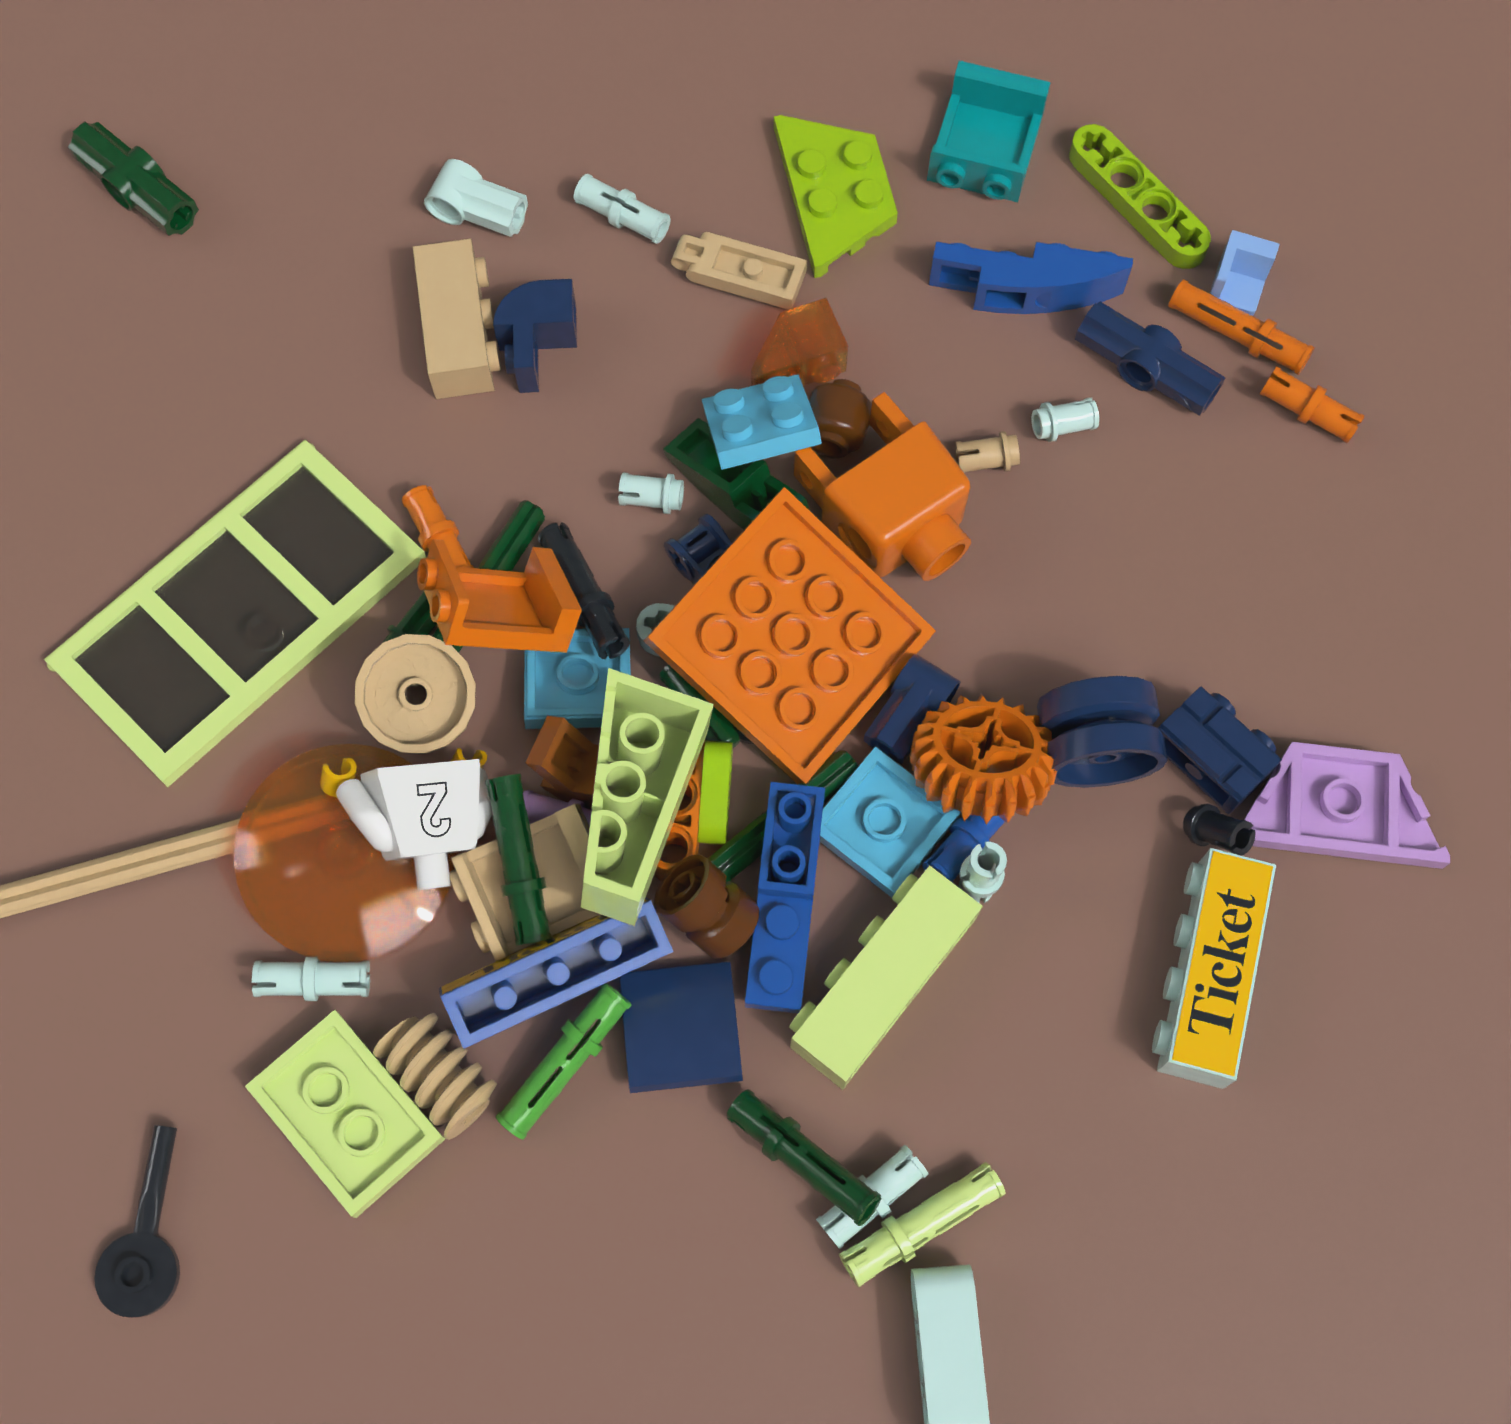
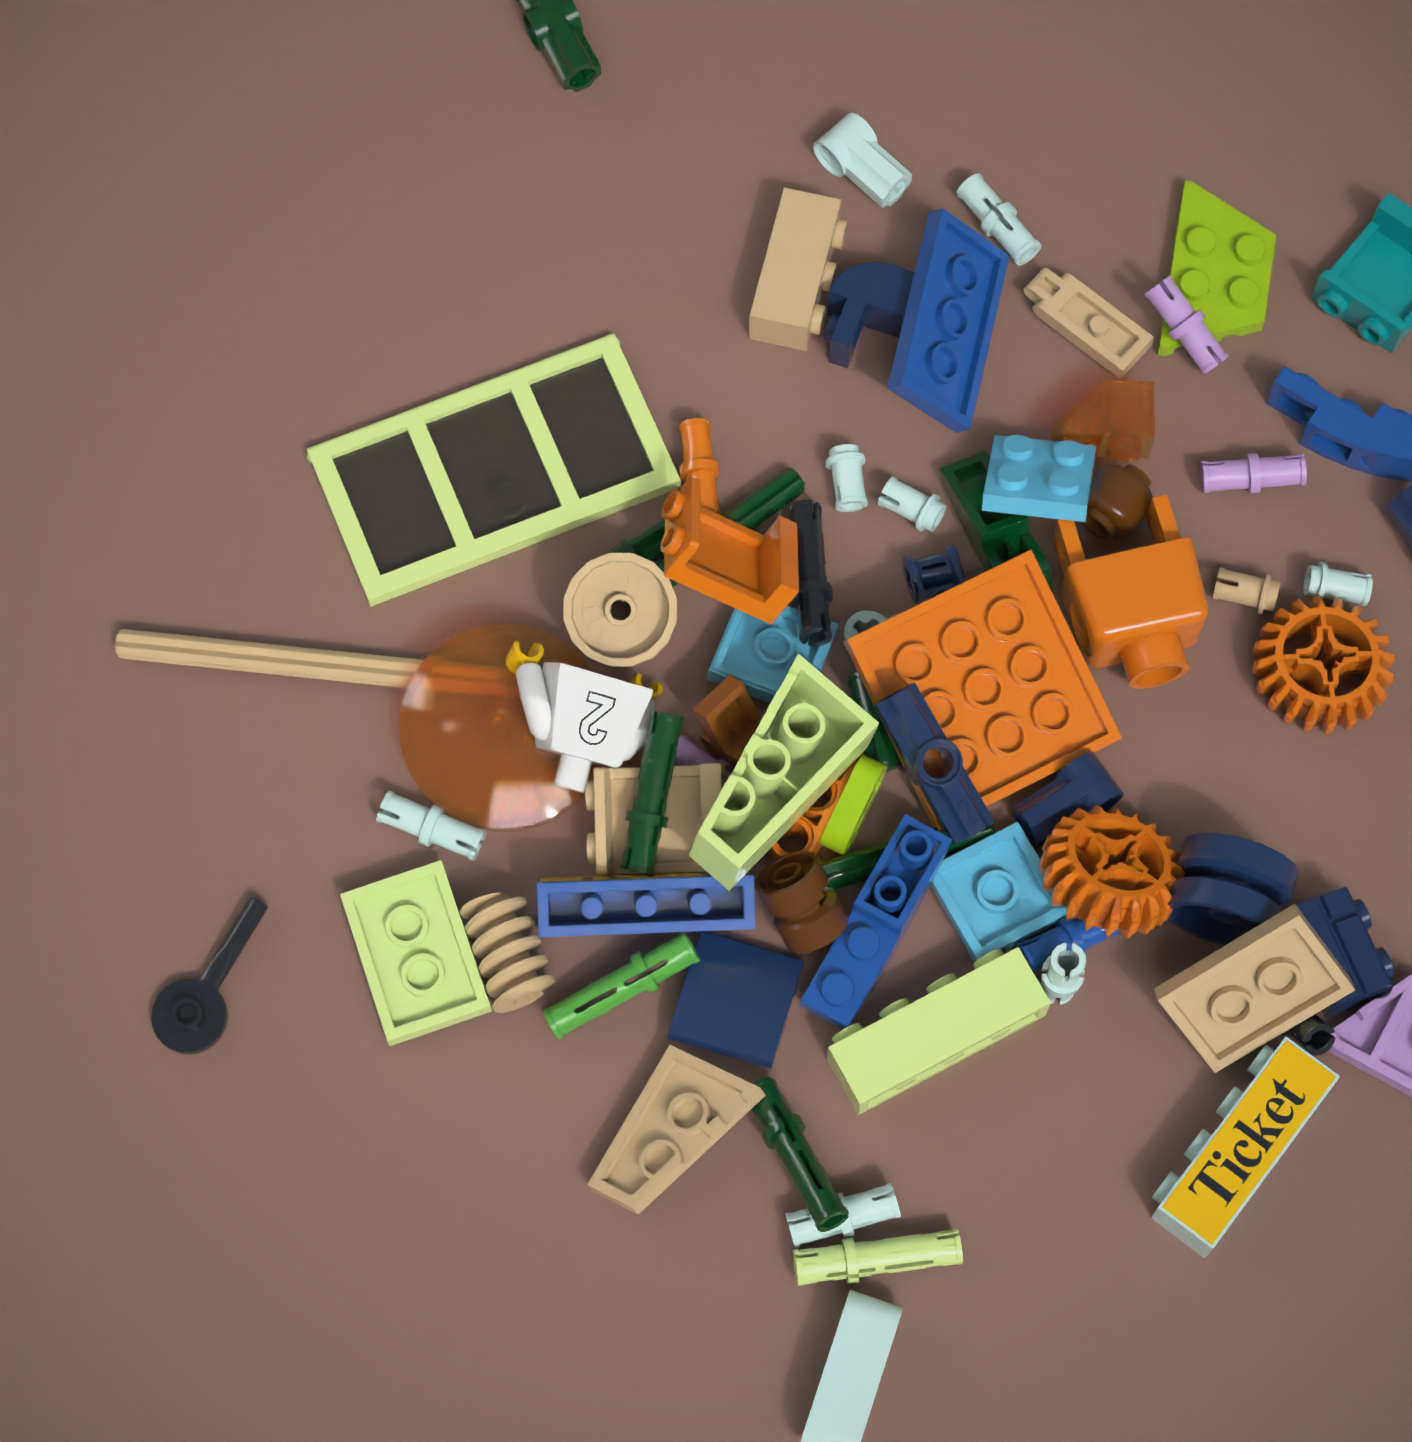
camera: 25 degrees right, 0 degrees up
none -> tan wing [587,1045,766,1215]
none -> light aqua pin [825,444,868,512]
none -> dark blue piece [873,682,994,845]
none -> blue plate [887,208,1010,433]
none -> lavender pin [1144,275,1230,375]
none -> tan plate [1154,904,1355,1073]
none -> lavender pin [1200,453,1307,494]
none -> orange gear [1251,594,1395,735]

